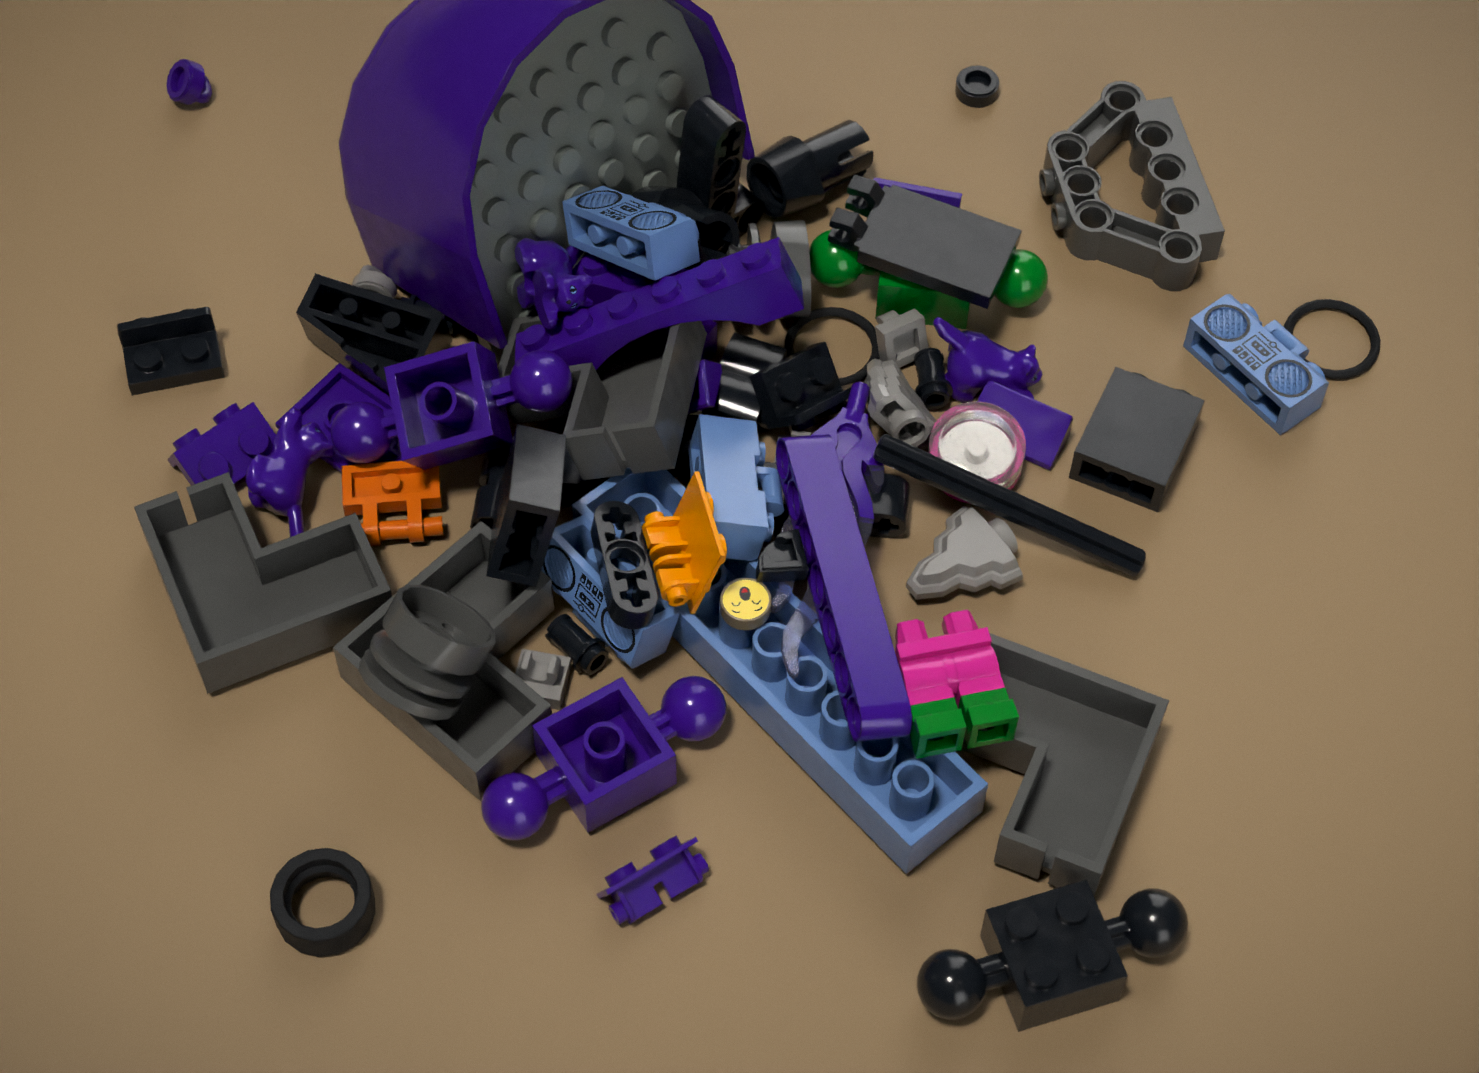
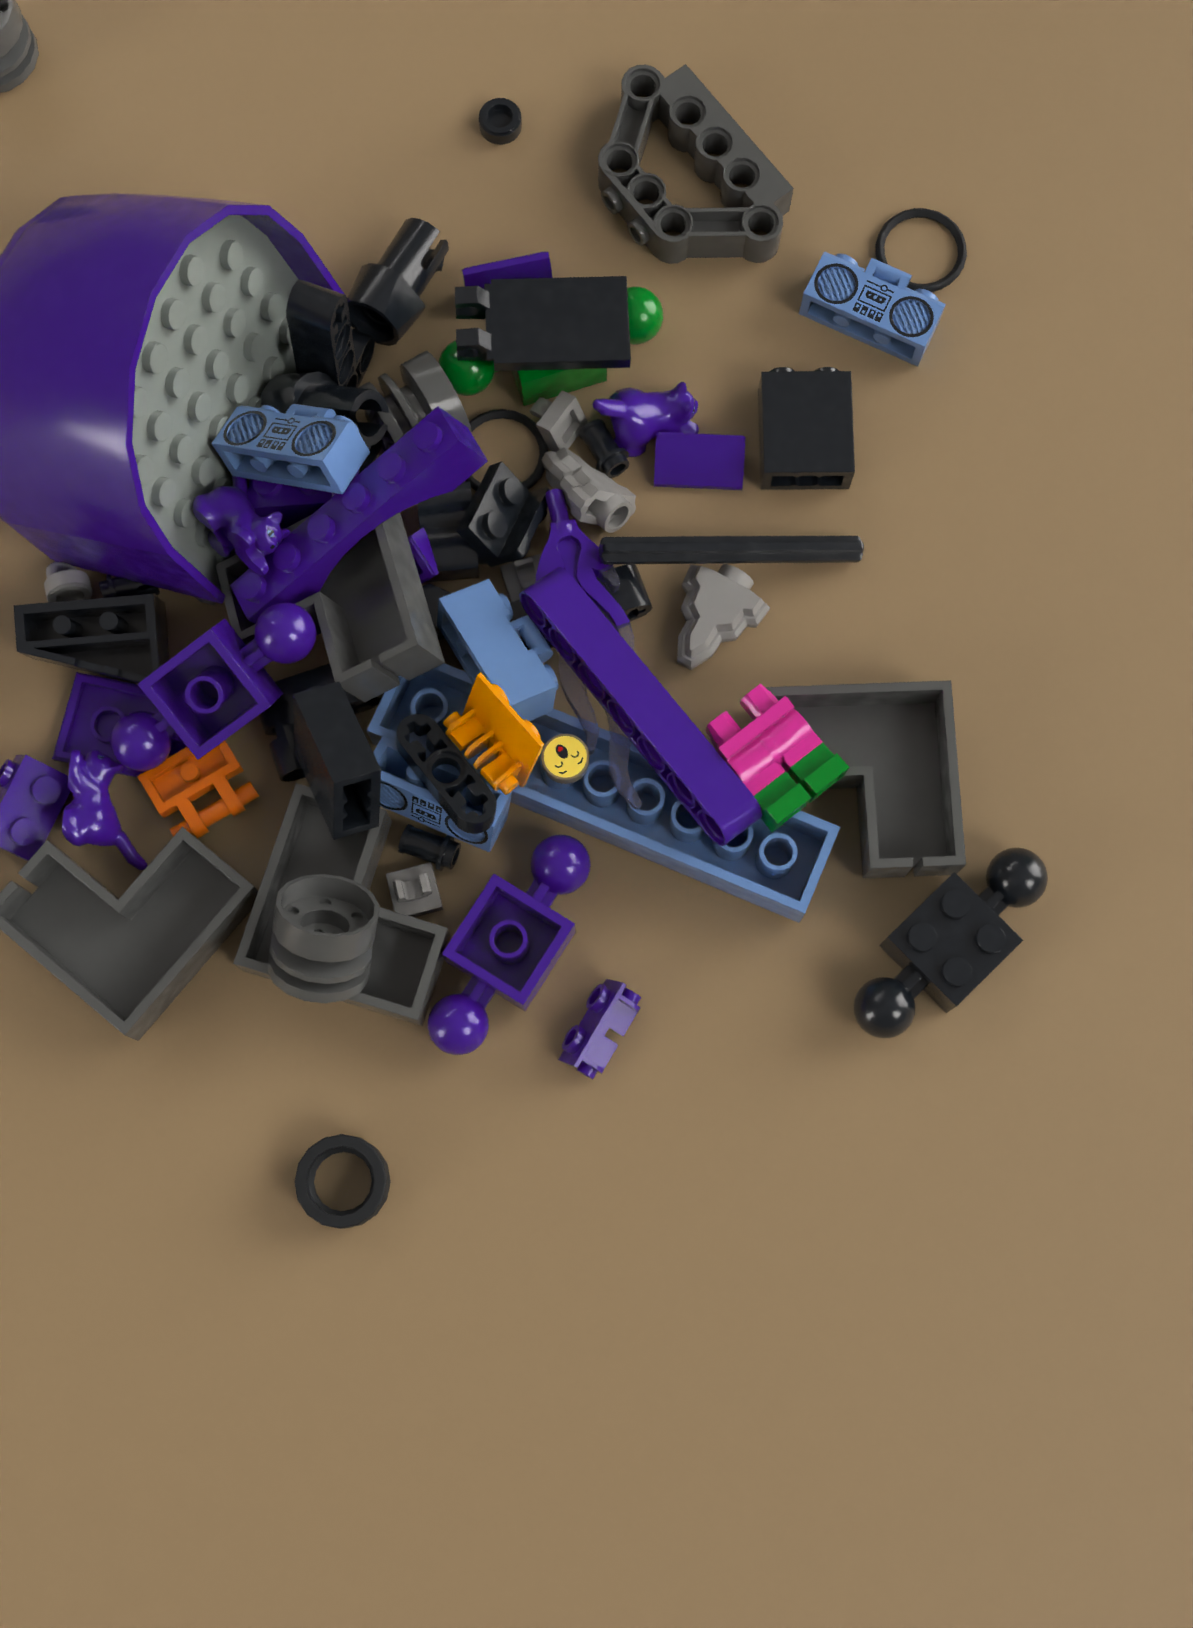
camera: 25 degrees left, 20 degrees up
black tile [756,529,809,582] -> none
clear piece [928,402,1026,504] -> none

